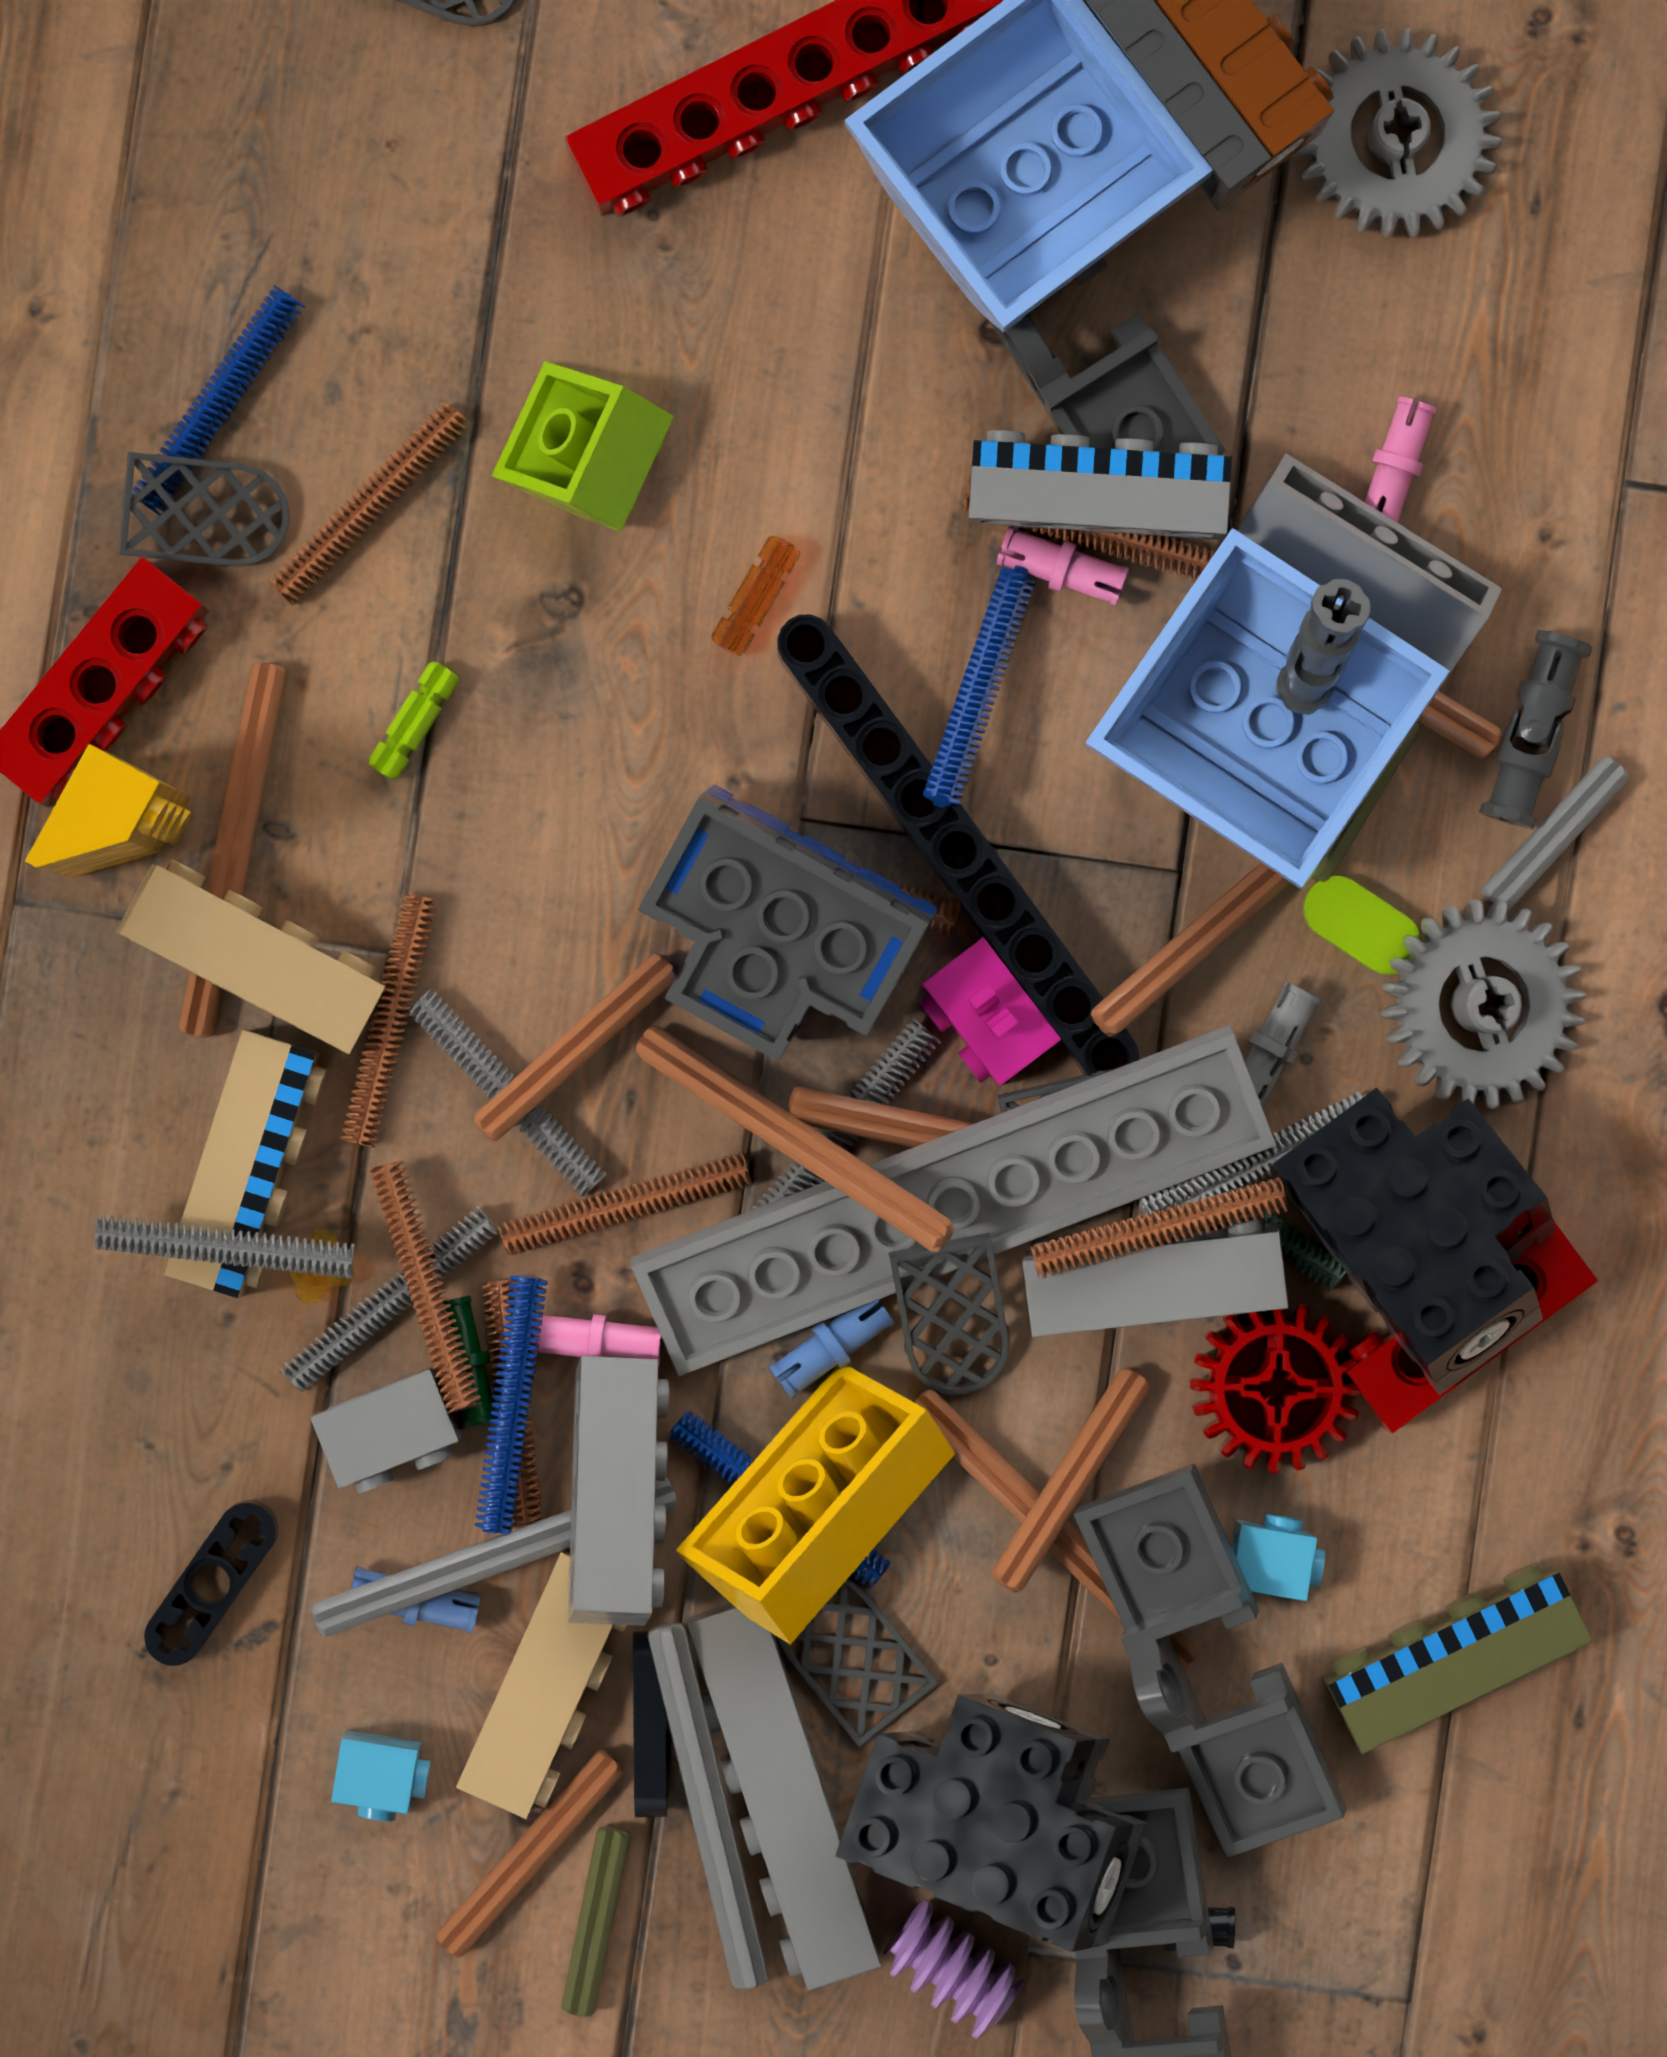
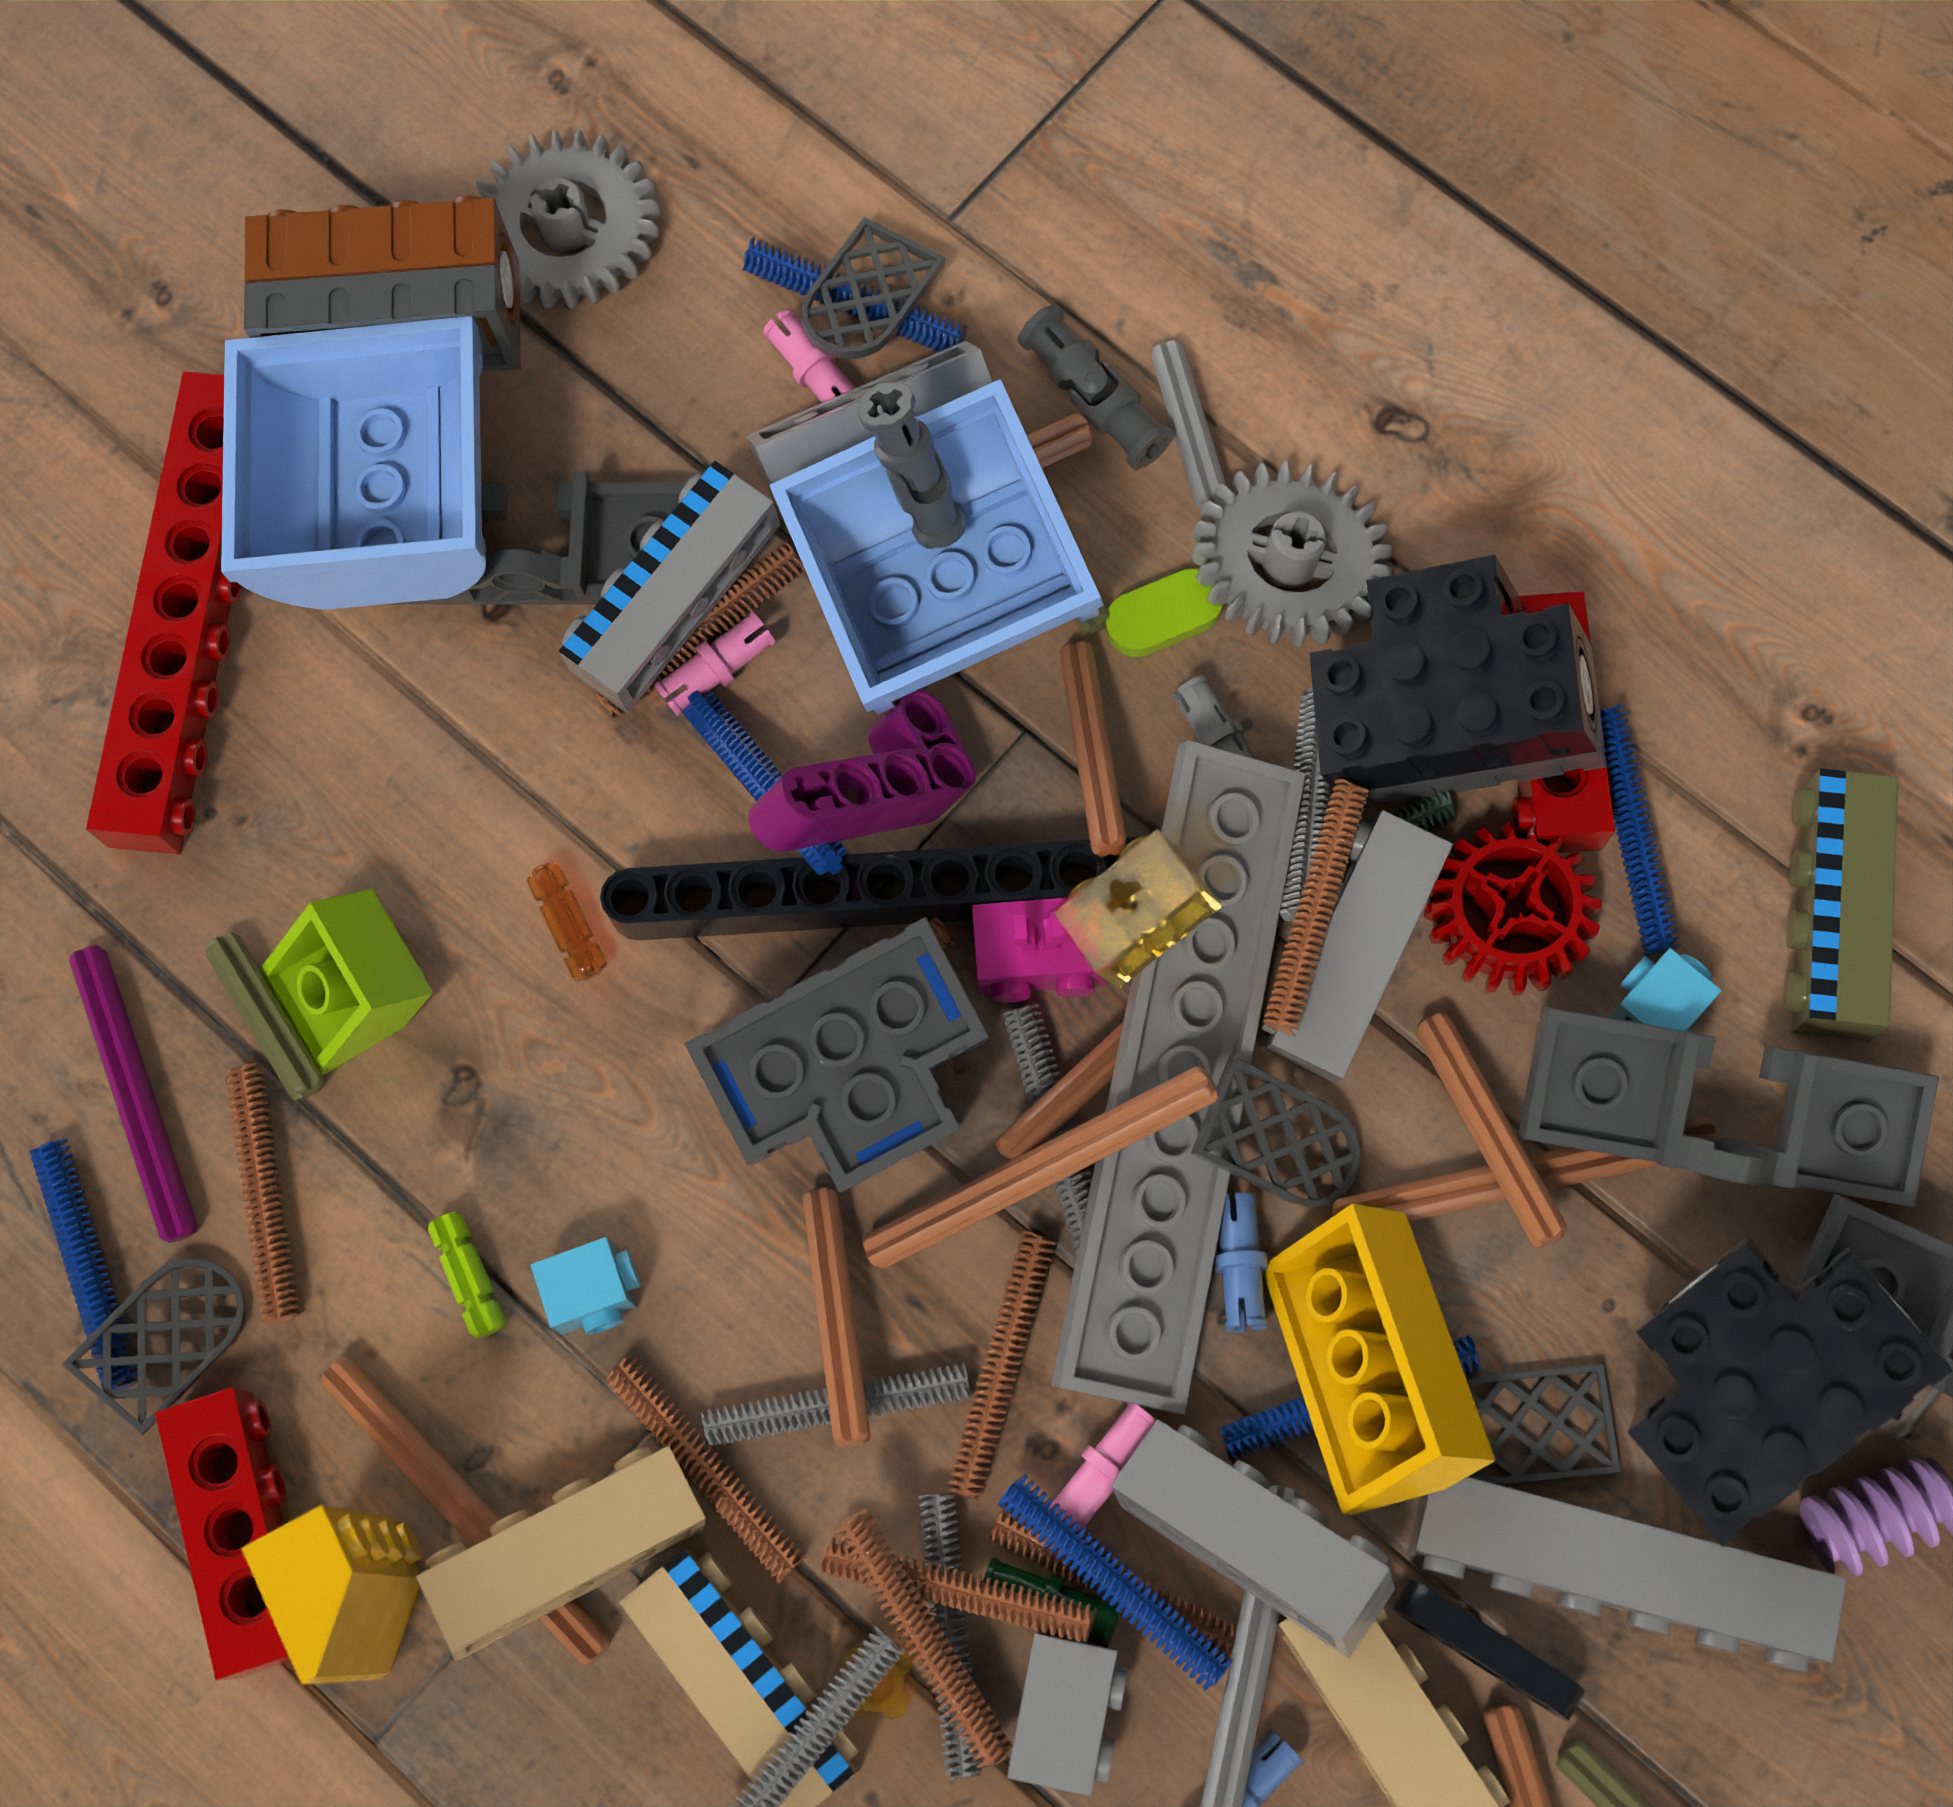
camera: 50 degrees left, 15 degrees down
light grey axle [648,1622,769,1990] -> none
none -> magenta axle [69,945,198,1243]
none -> olive axle [206,932,324,1101]
none -> medium azure brick [530,1237,641,1335]
none -> blue axle [742,237,967,352]
none -> magenta beam [748,689,976,852]
none -> dark grey window [802,217,946,359]
none -> nougat axle [834,1509,1013,1769]
none -> clear yellow brick [1054,829,1222,988]
none -> blue axle [1600,705,1682,957]

